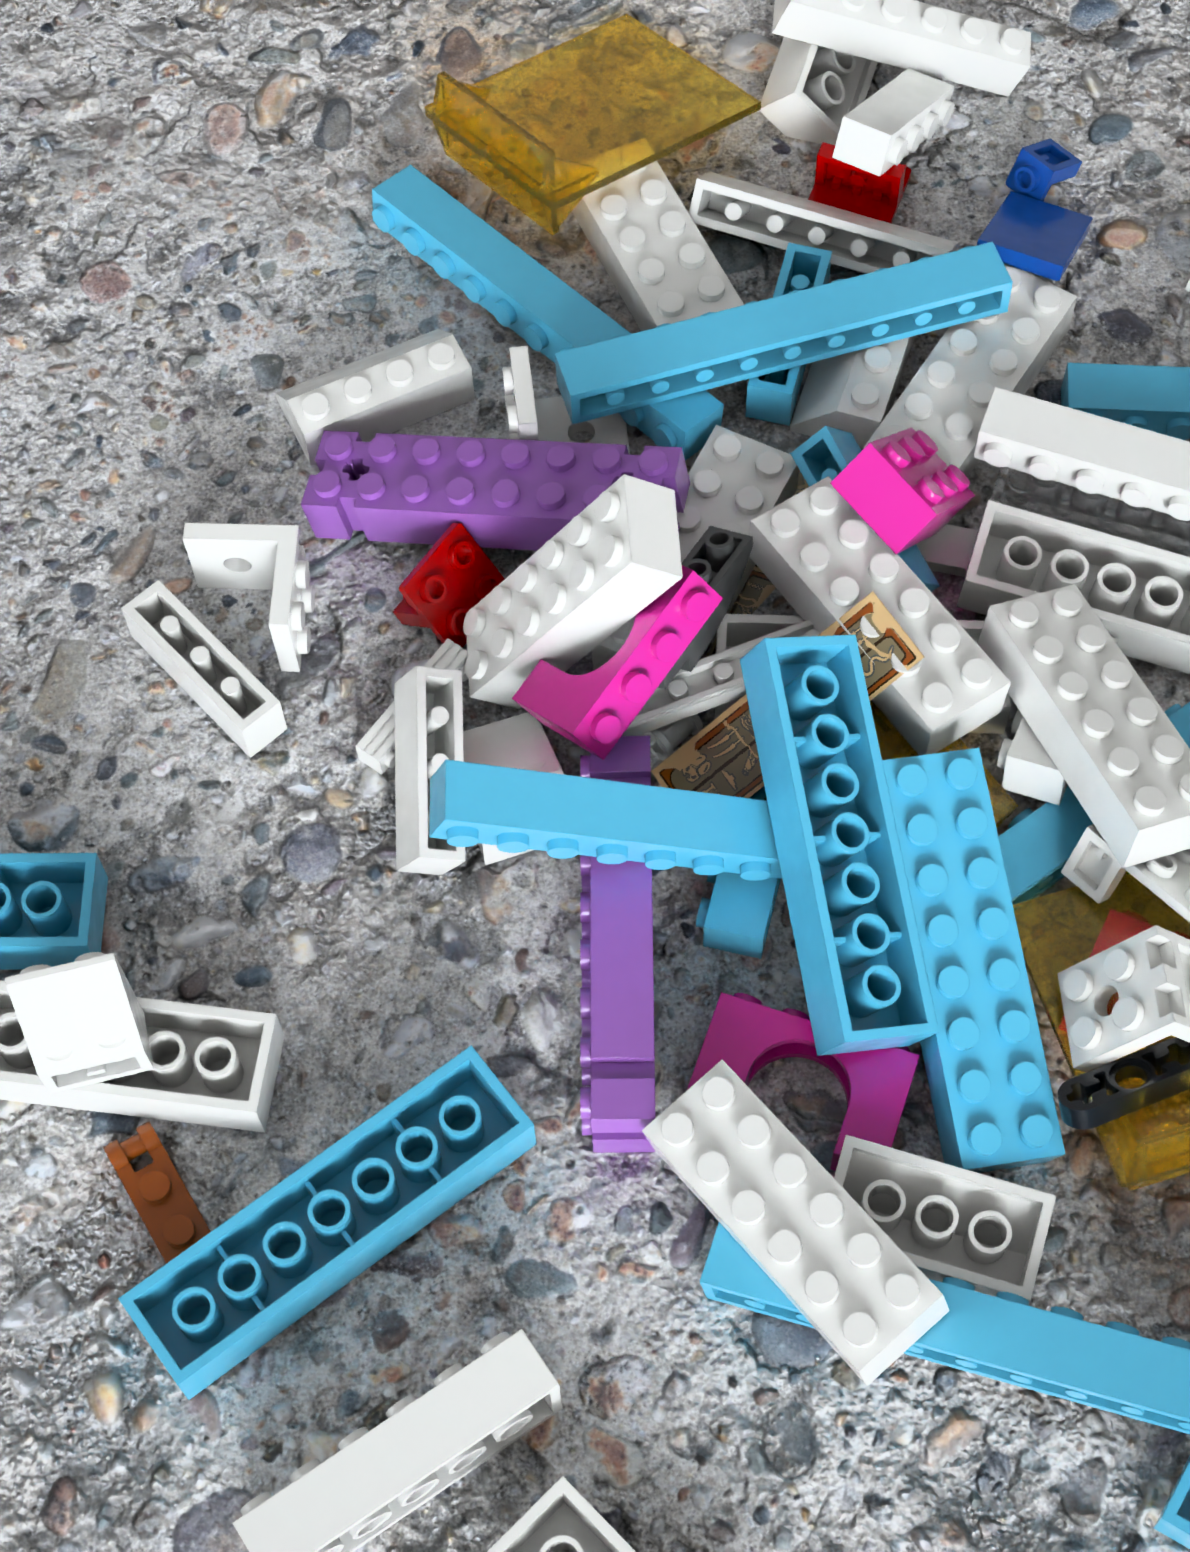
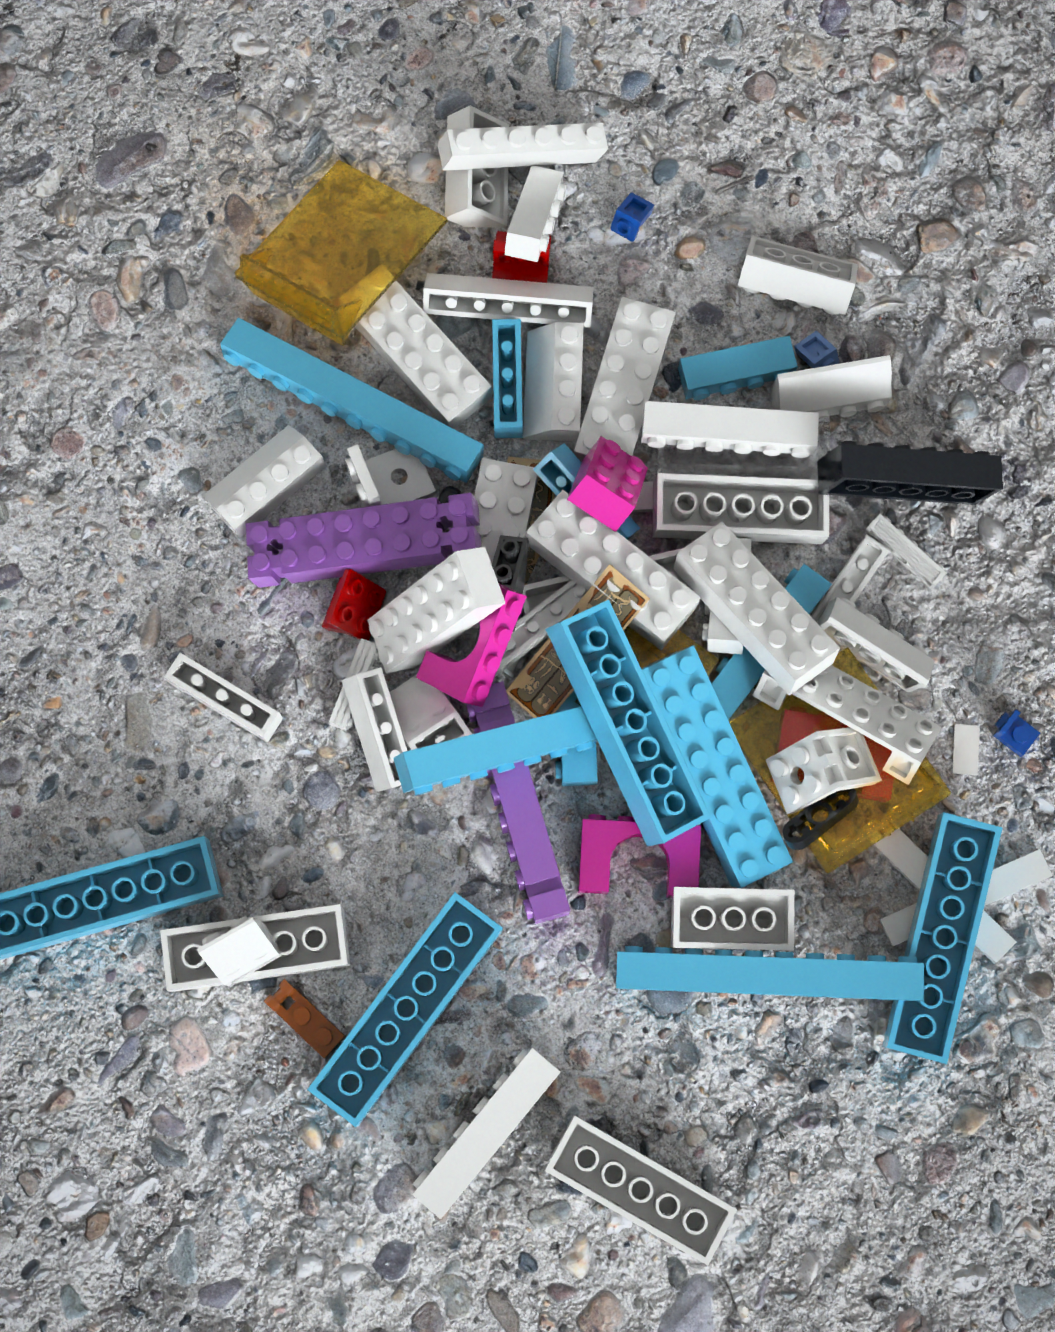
camera: 20 degrees left, 15 degrees up
white bracket [183,523,315,672] -> none
medium azure brick [555,241,1013,425] -> none
white brick [642,1059,950,1386] -> none
blue tile [977,191,1093,281] -> none

